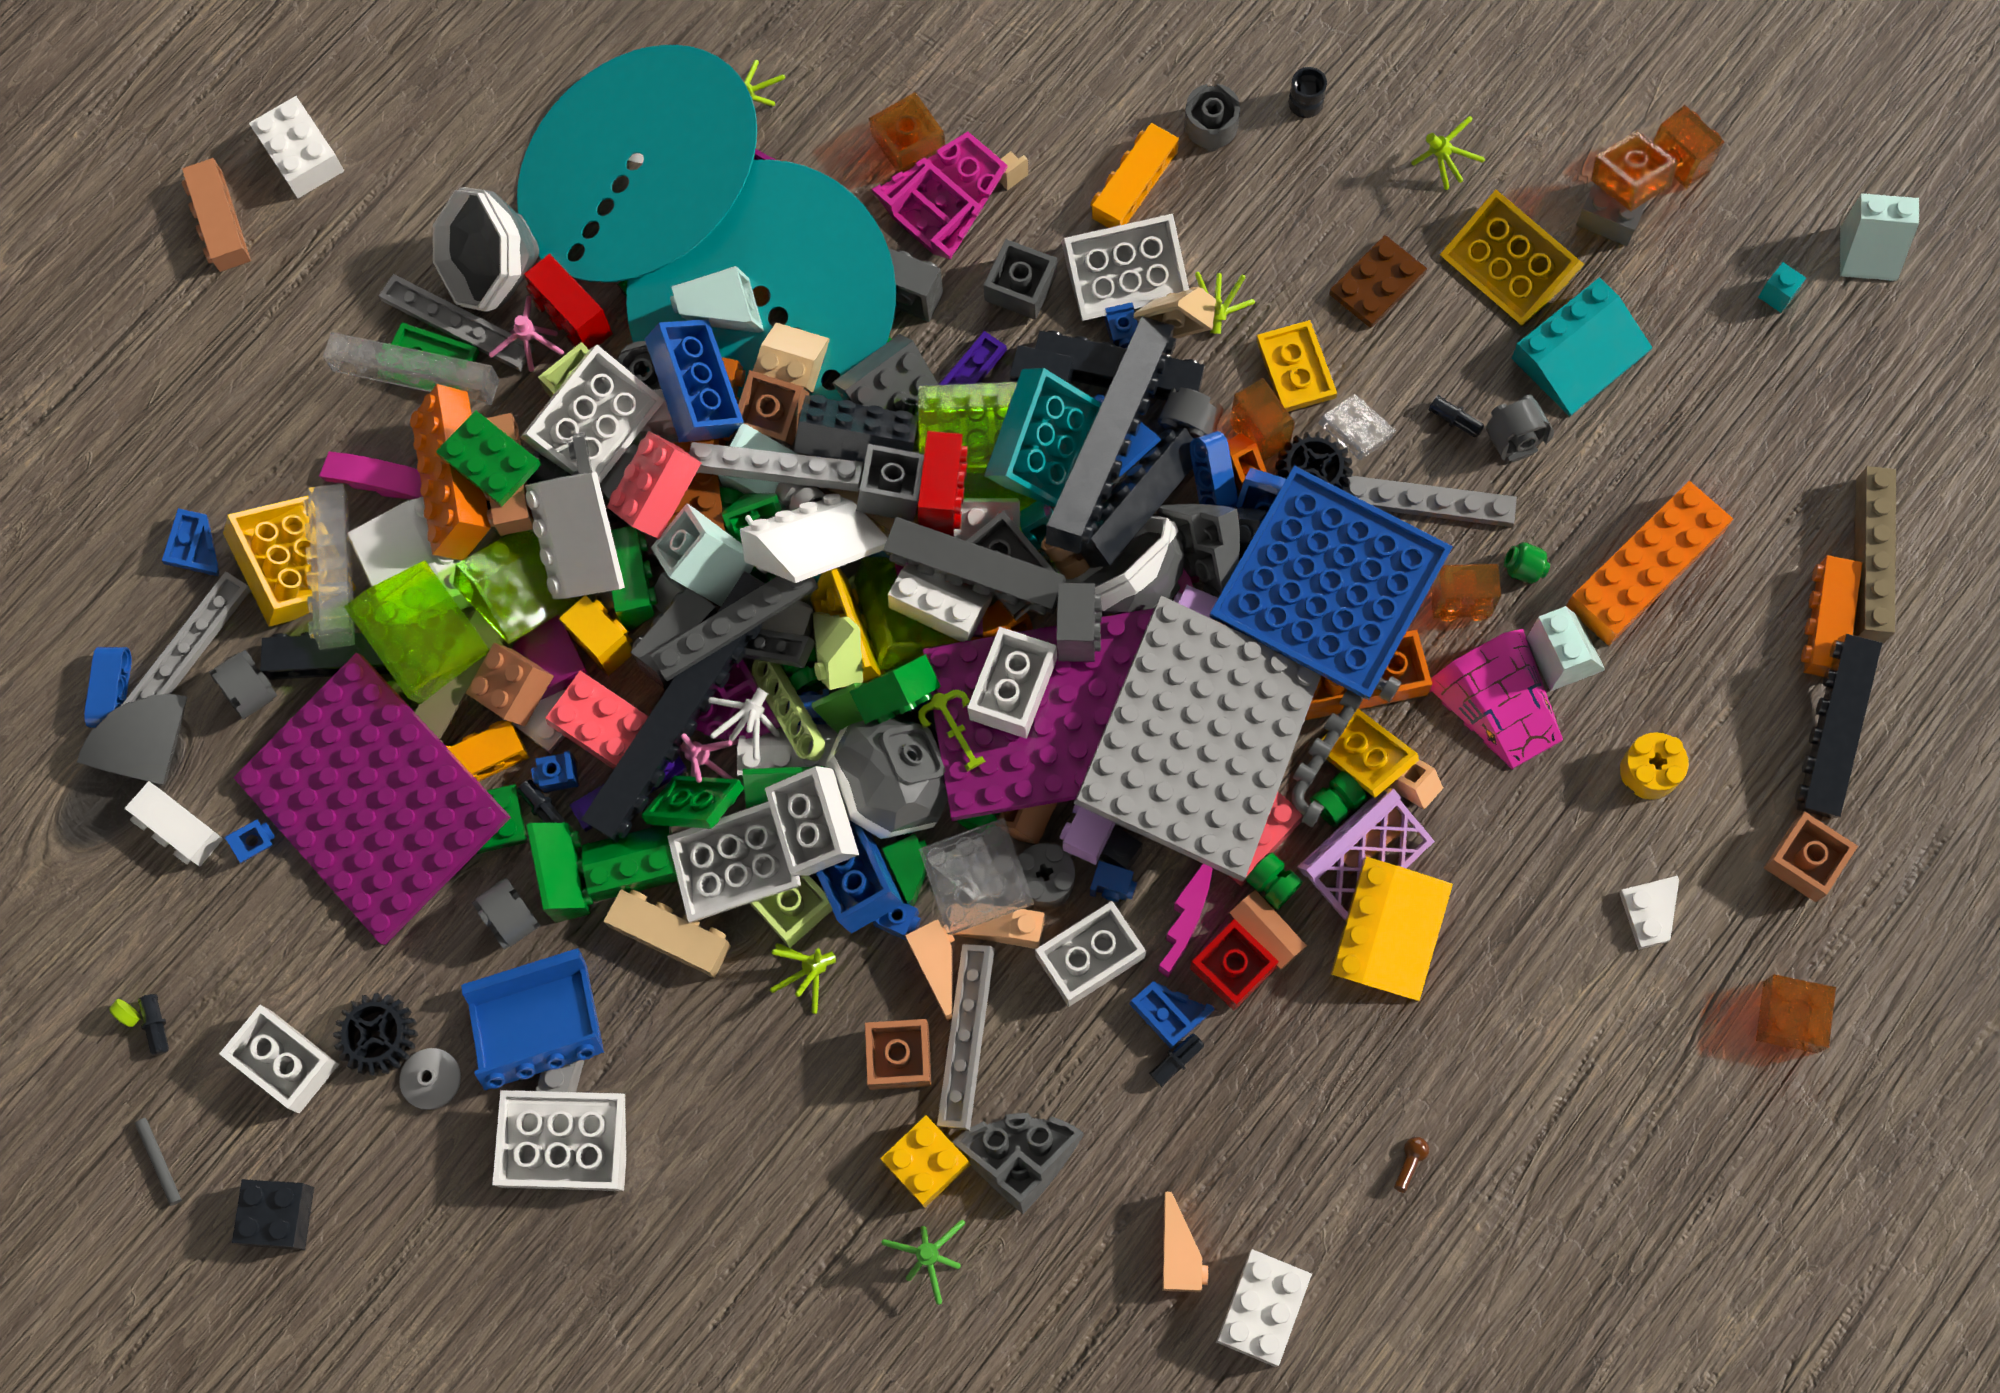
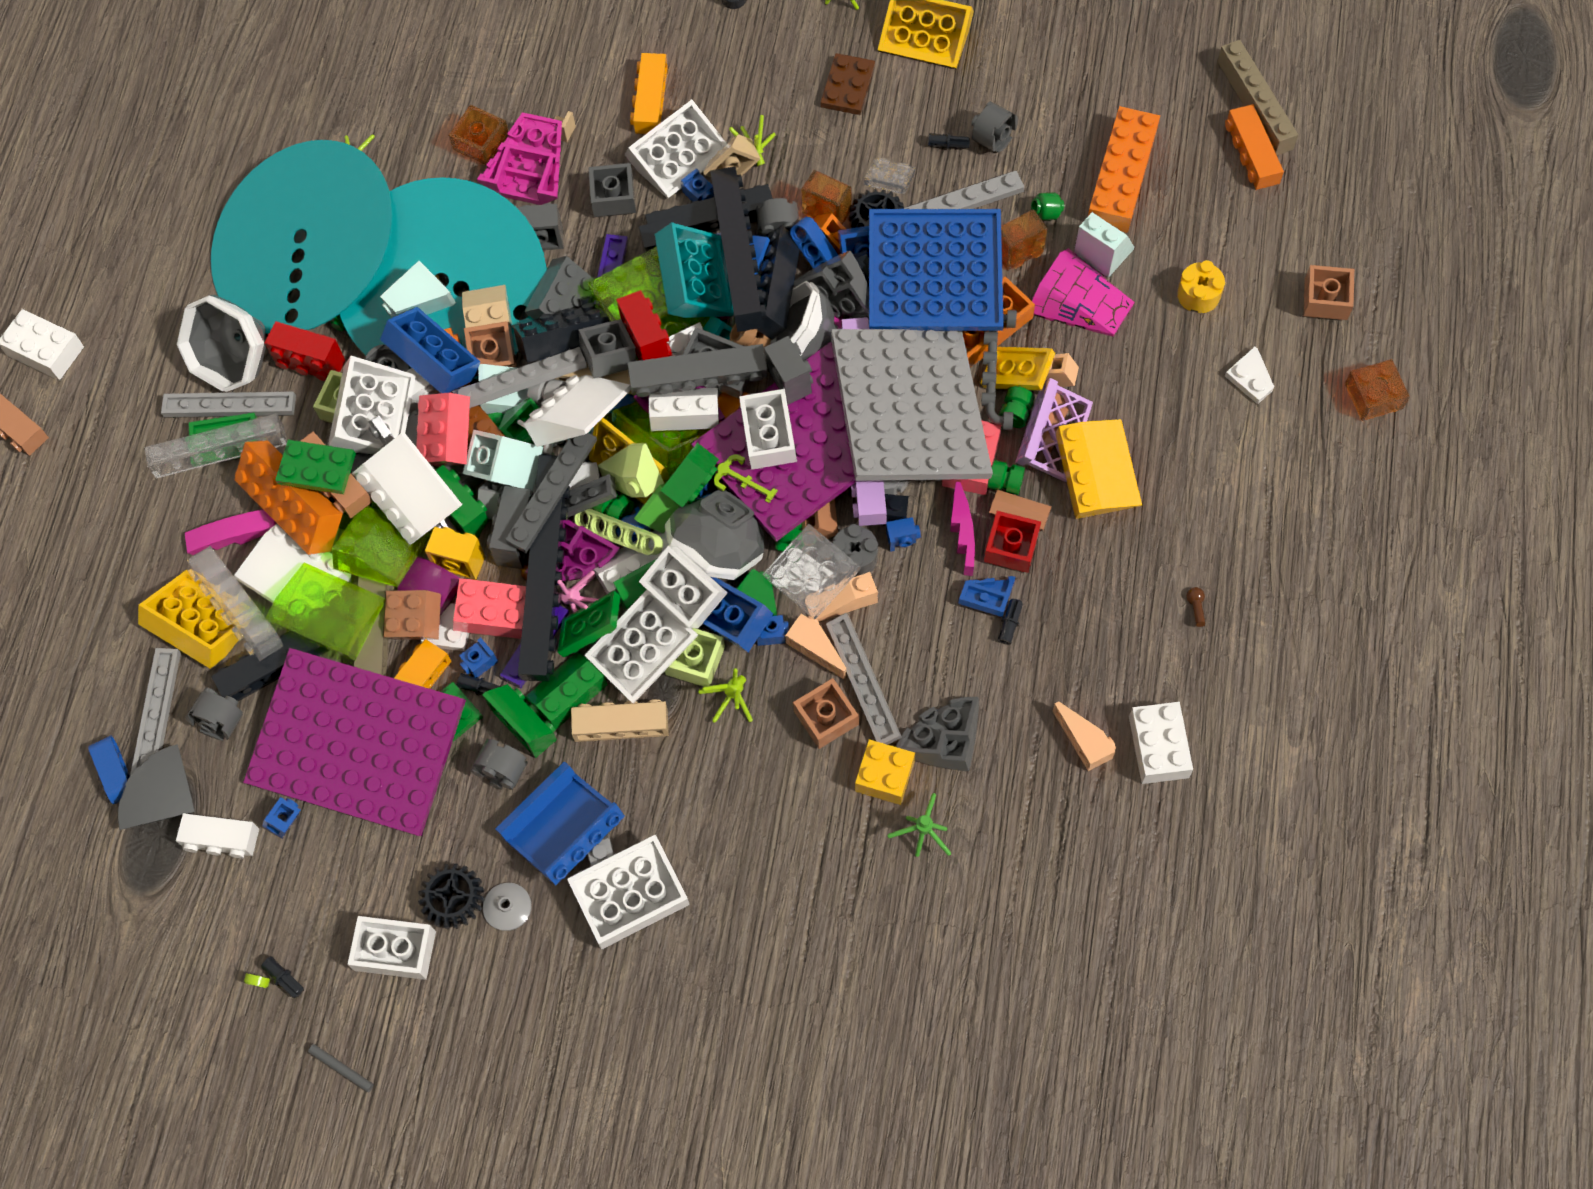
camera: 30 degrees left, 5 degrees down
blue wing [162,508,220,576] -> none
black brick [232,1179,314,1250] -> none
bright pink plant [489,296,564,372] -> none
white plant [708,688,780,760] -> none
white brick [1035,901,1146,1007] -> none
dark grey brick [1184,84,1240,151] -> none
yellow plate [1256,320,1337,413] -> none
teal slope [1511,277,1653,417] -> none
black brick [1795,634,1882,819] -> none

